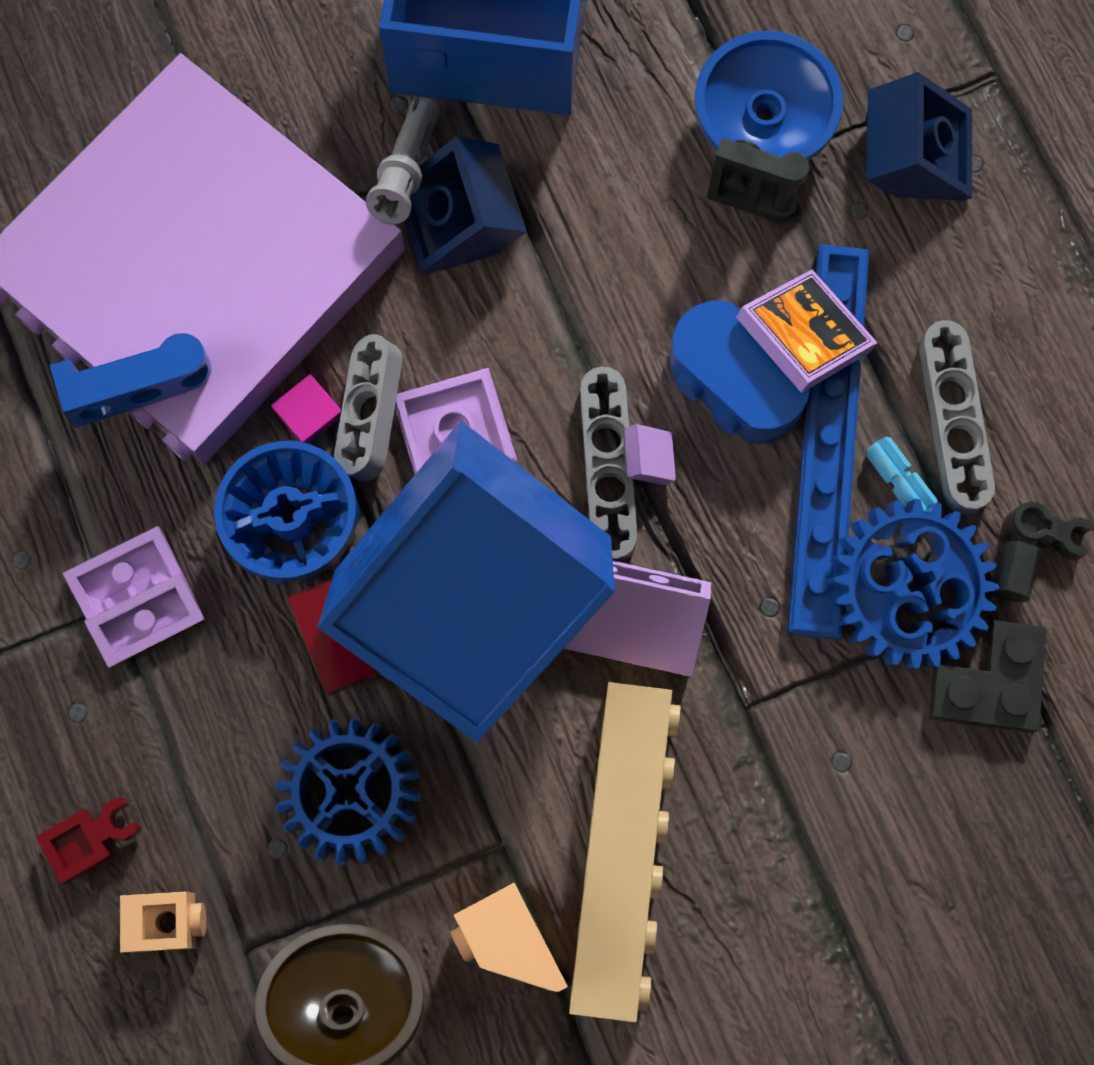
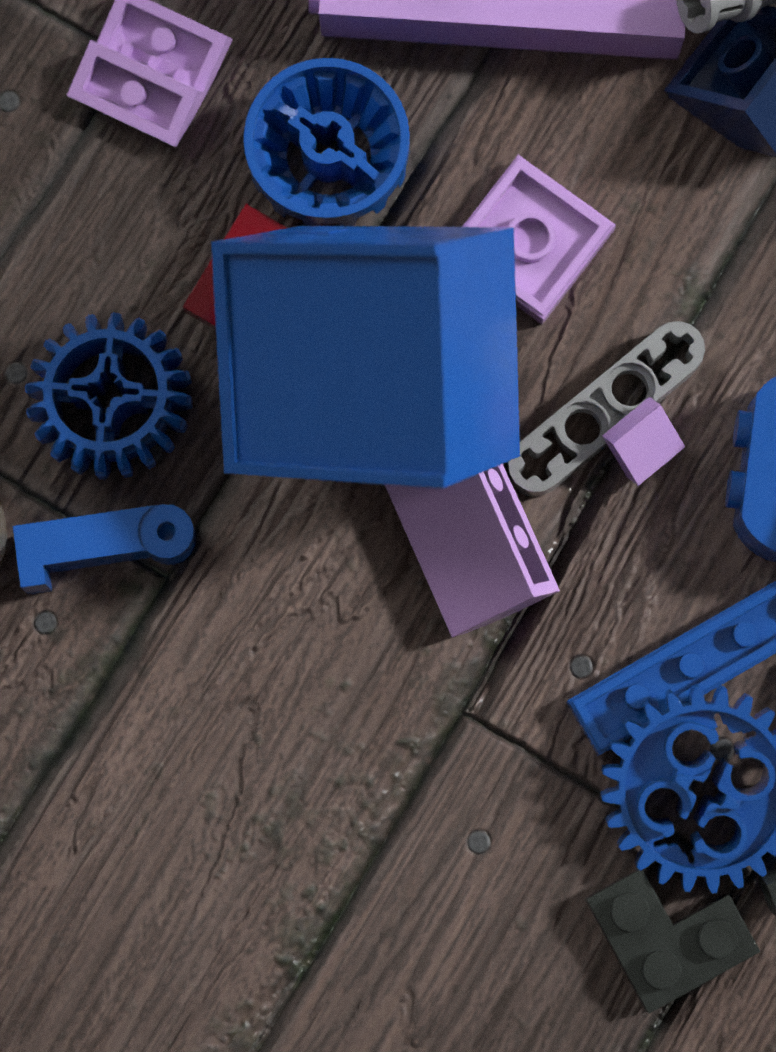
camera: 60 degrees right, 5 degrees up
dark pink tile [271,374,342,444] -> none
light grey beam [334,334,402,482] -> none
light nougat slope [450,883,568,992] -> none
tan brick [569,682,680,1022] -> none
none -> blue leg [13,504,196,595]

